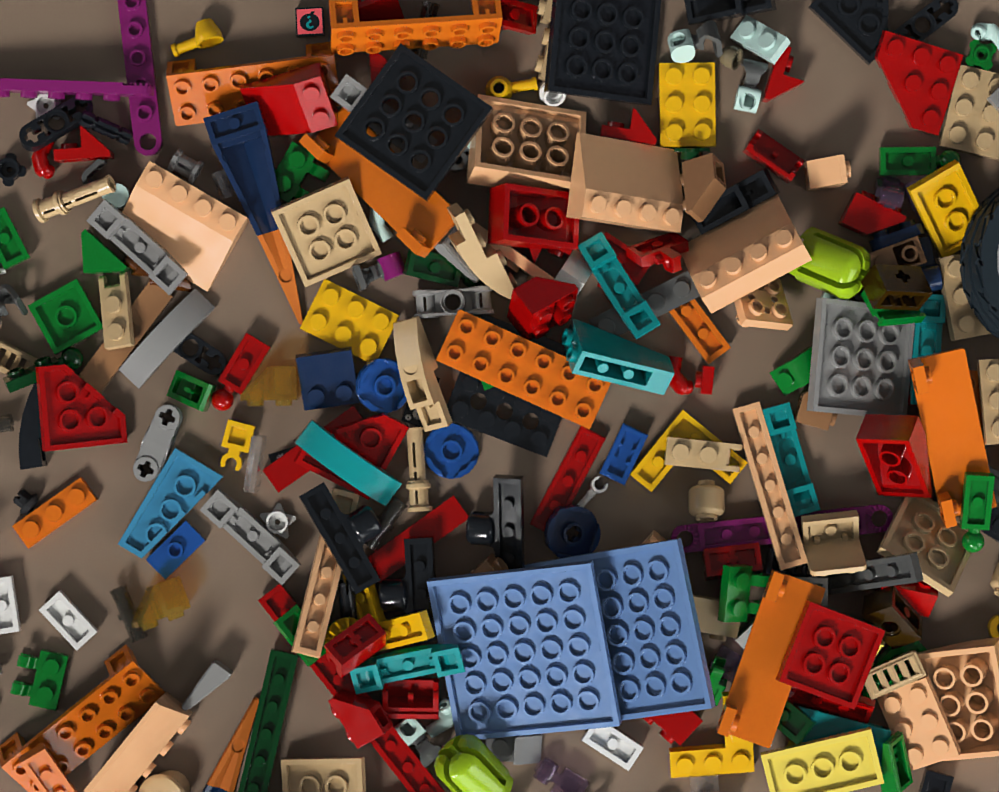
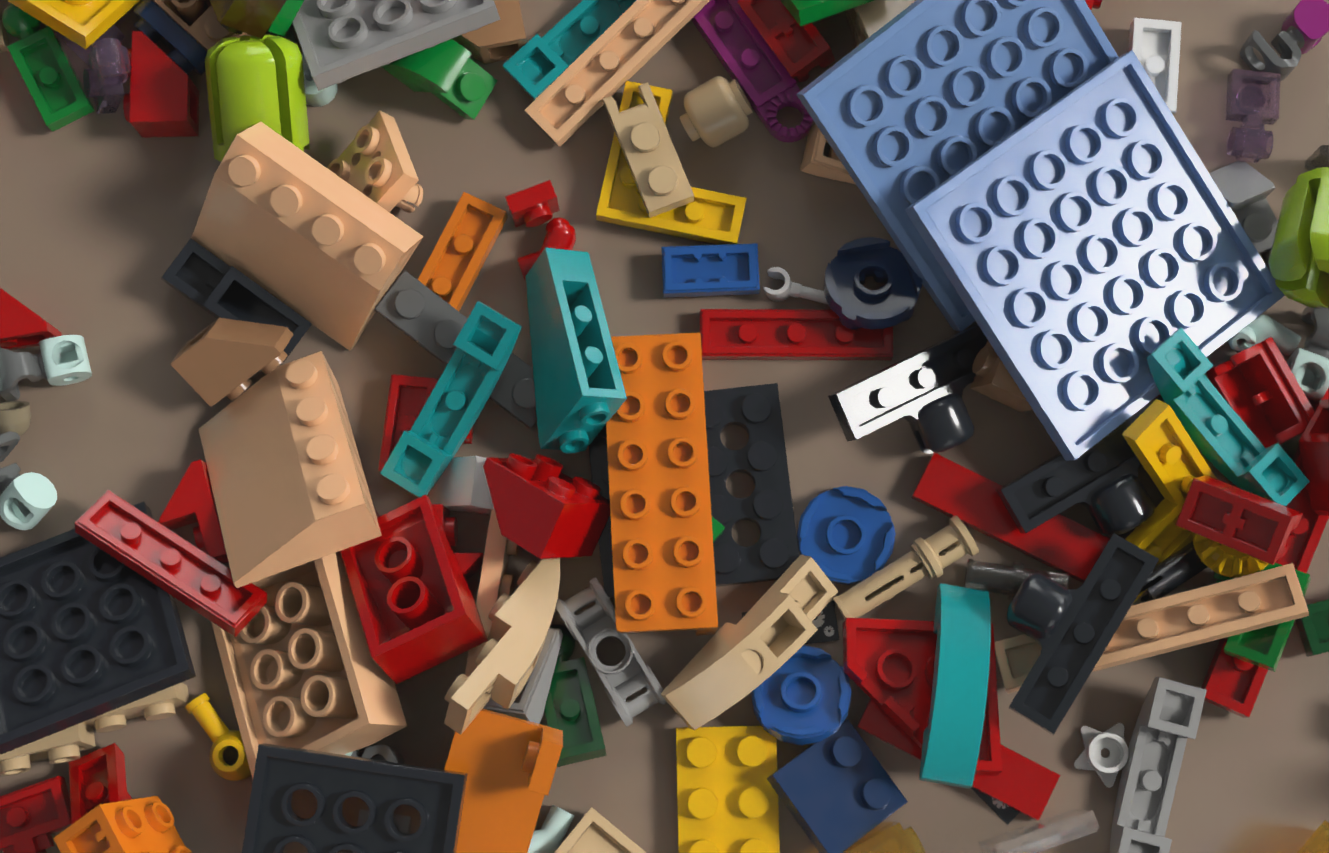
camera: 110 degrees left, 10 degrees down
leg [351,251,405,292] -> none
white plate [539,82,566,107] -> none
red hinge [626,233,689,273] -> none
yellow plate [658,62,716,148] -> none
dark green plate [674,147,710,160] -> none
red hinge [743,129,805,183] -> none
light nougat slope [803,154,851,191] -> none
none -> red tile [74,490,267,637]

